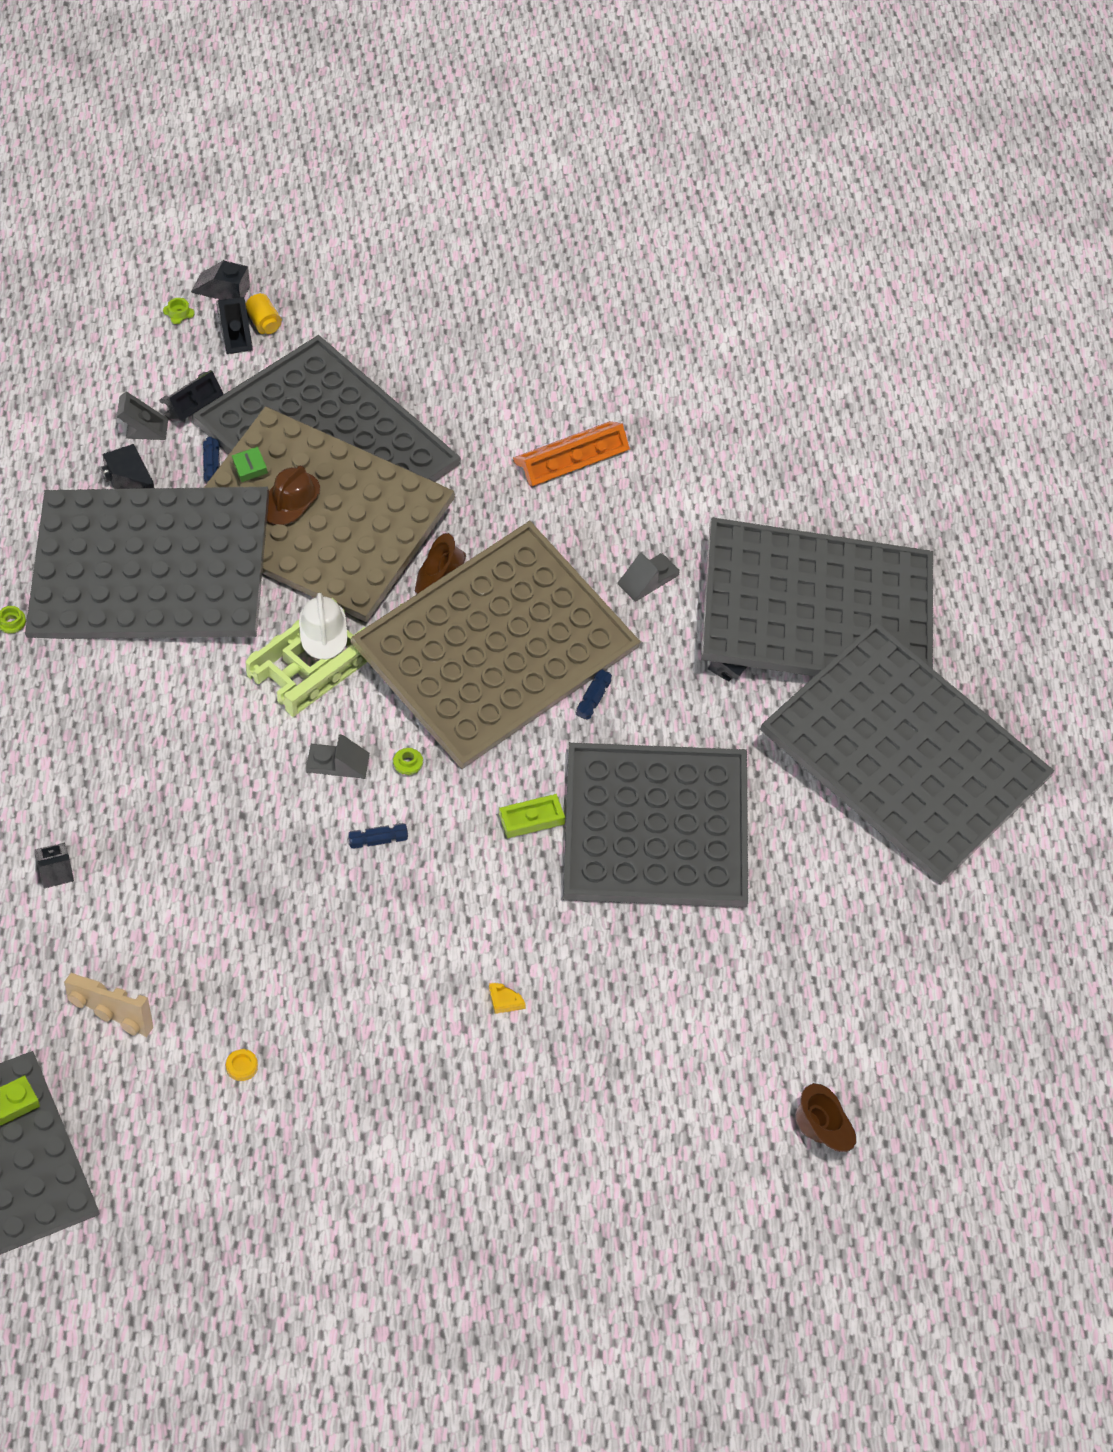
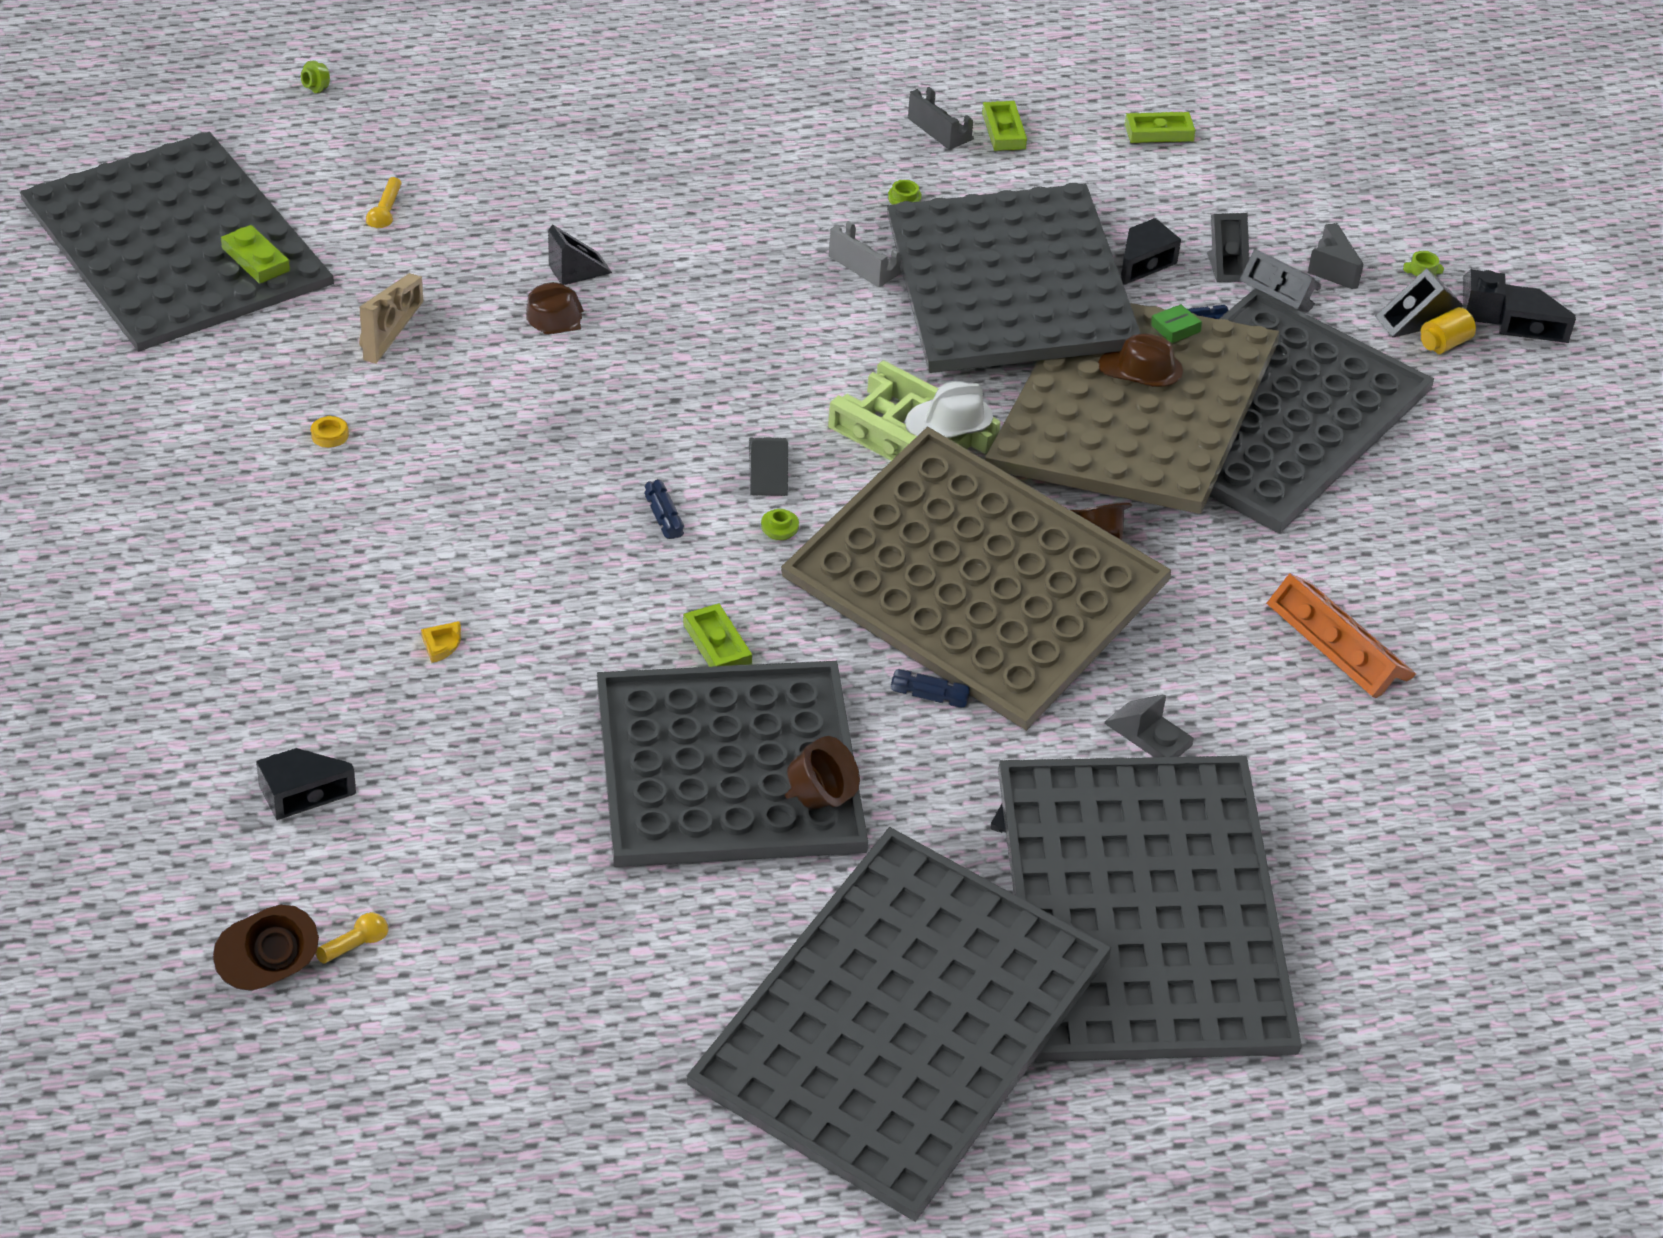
camera: 80 degrees right, 10 degrees down
none -> black slope [256,748,356,820]
none -> yellow bar [315,912,389,964]
none -> reddish brown piece [526,282,584,334]
none -> reddish brown piece [785,736,860,810]
none -> light grey hinge [828,221,902,288]
none -> dark grey slope [1307,223,1364,289]
none -> black slope [1499,284,1576,343]

